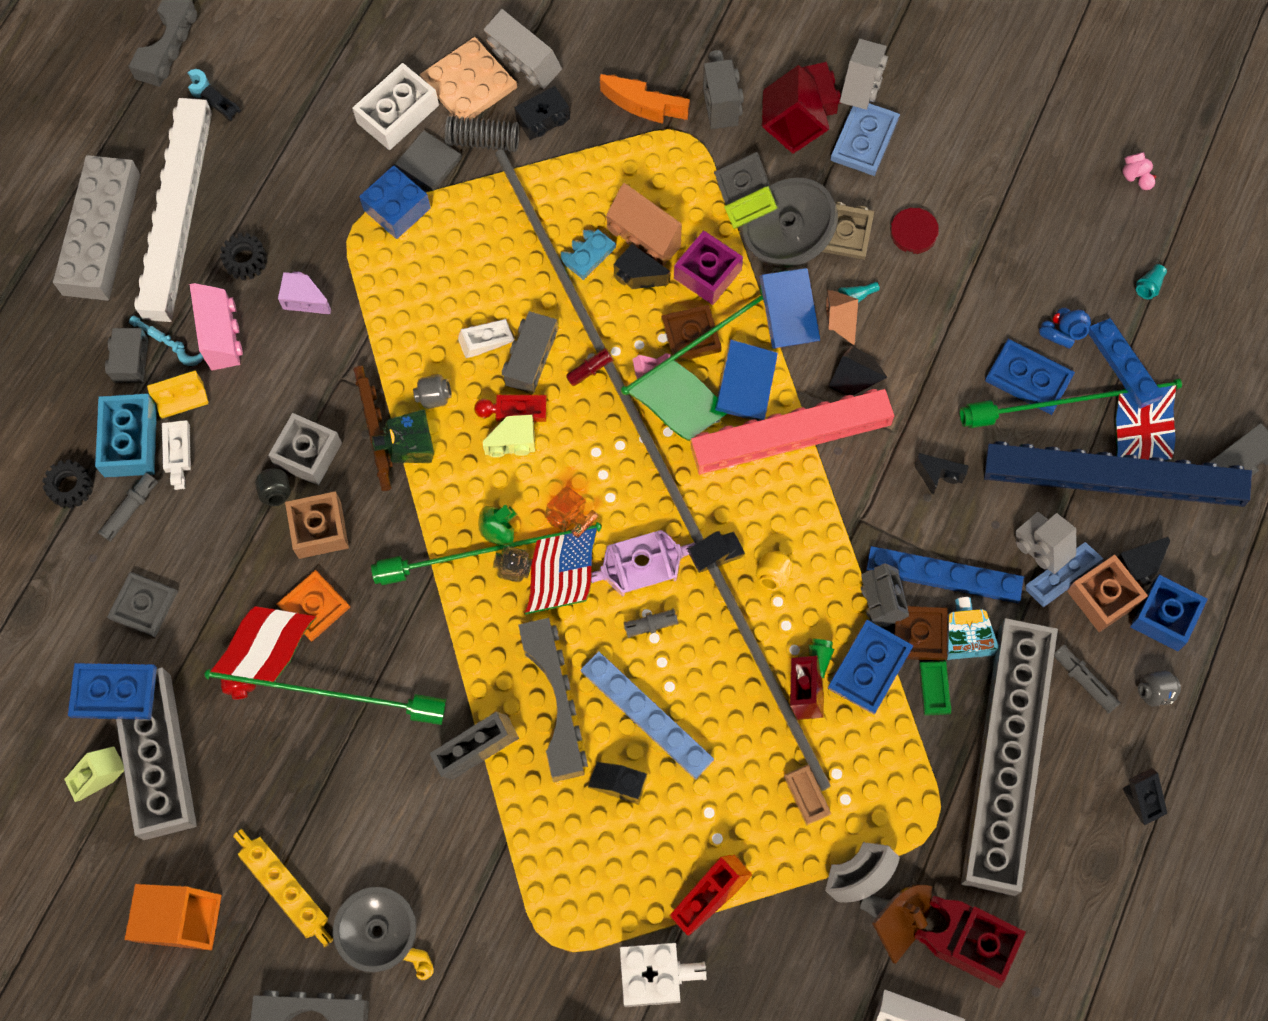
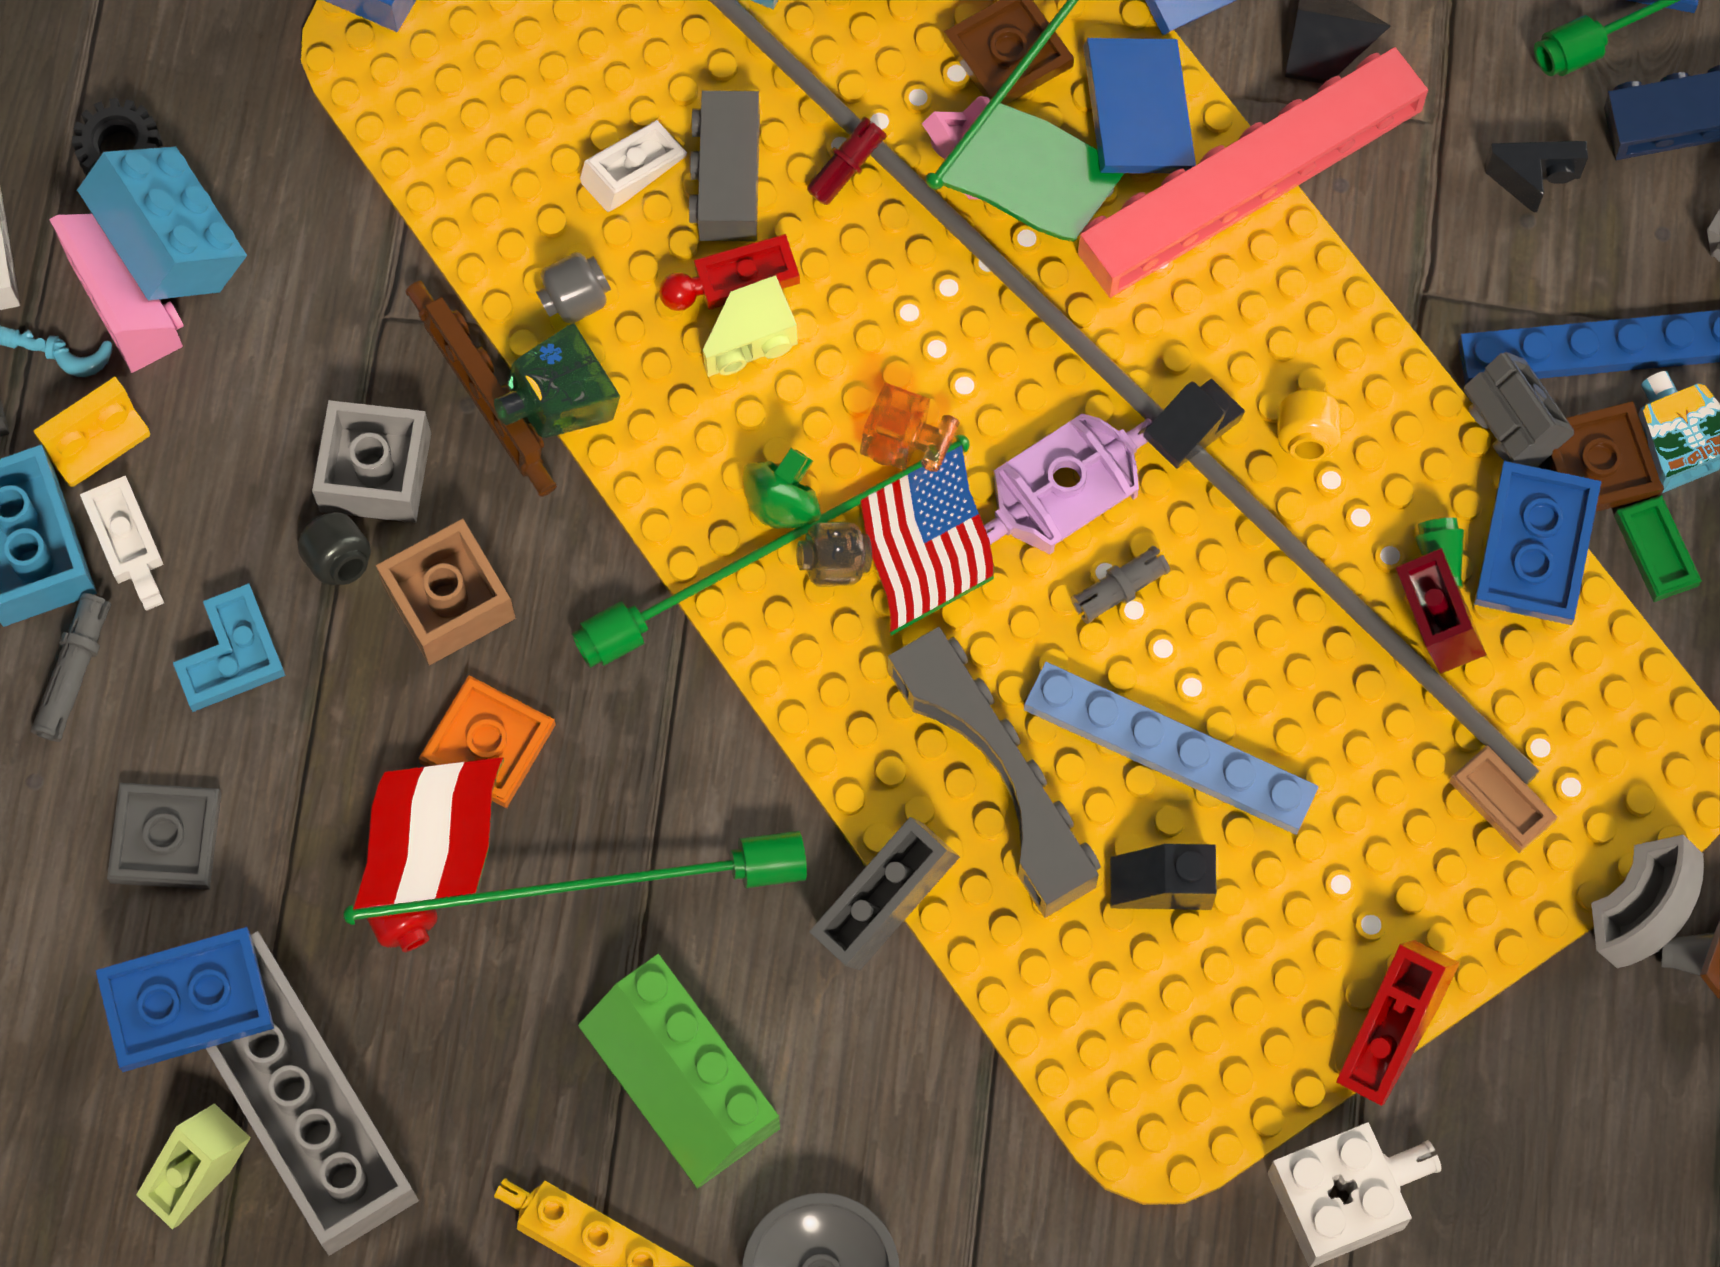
camera: 20 degrees left, 0 degrees up
lavender slope [278,272,331,314] -> none
none -> dark azure brick [77,146,247,301]
none -> dark azure plate [173,584,286,712]
none -> bright green slope [578,954,780,1189]

